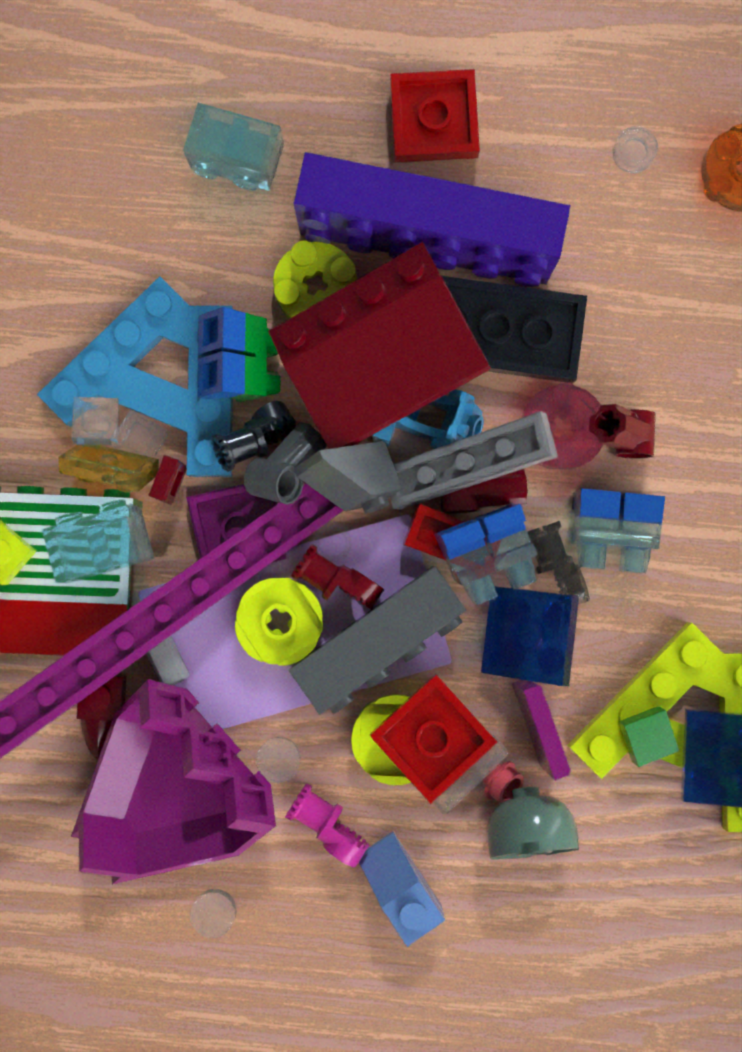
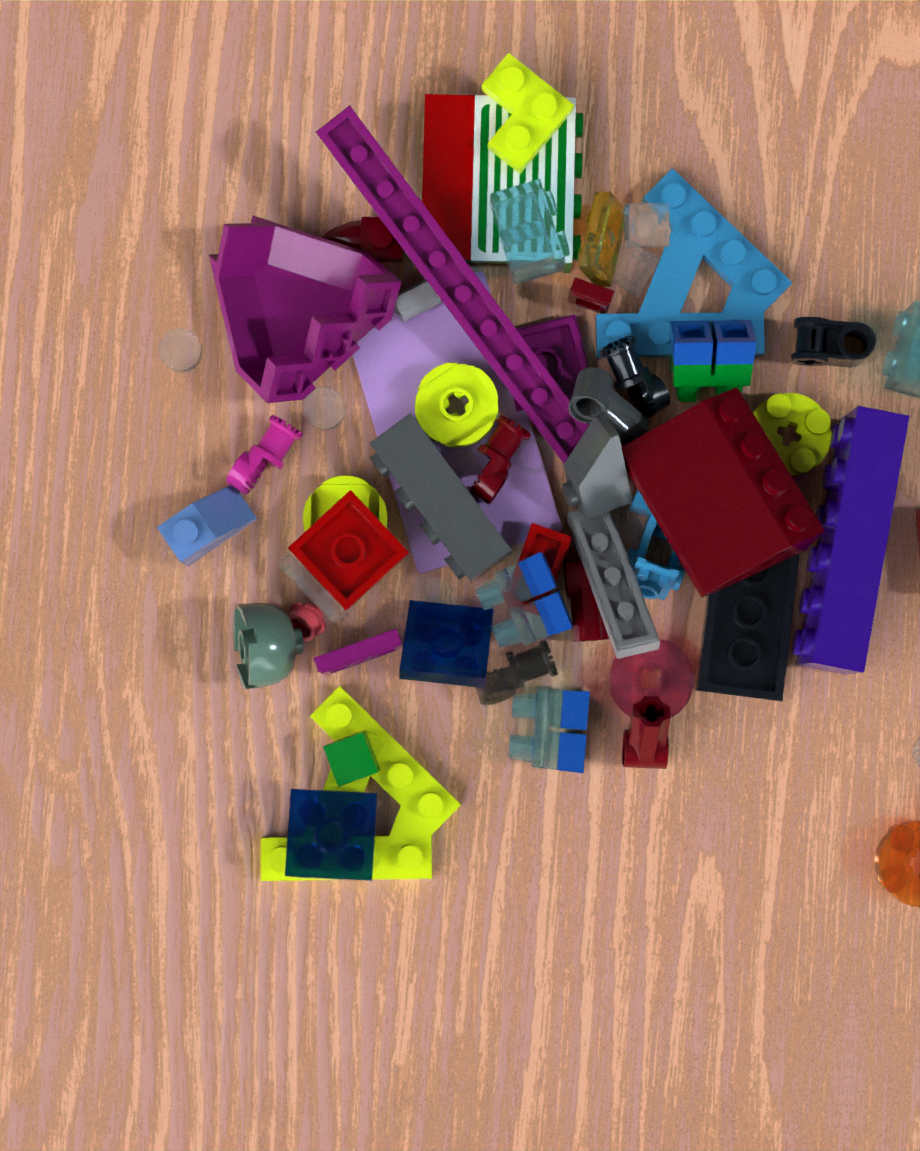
camera: 85 degrees right, 0 degrees up
none -> black piece [791,317,876,368]

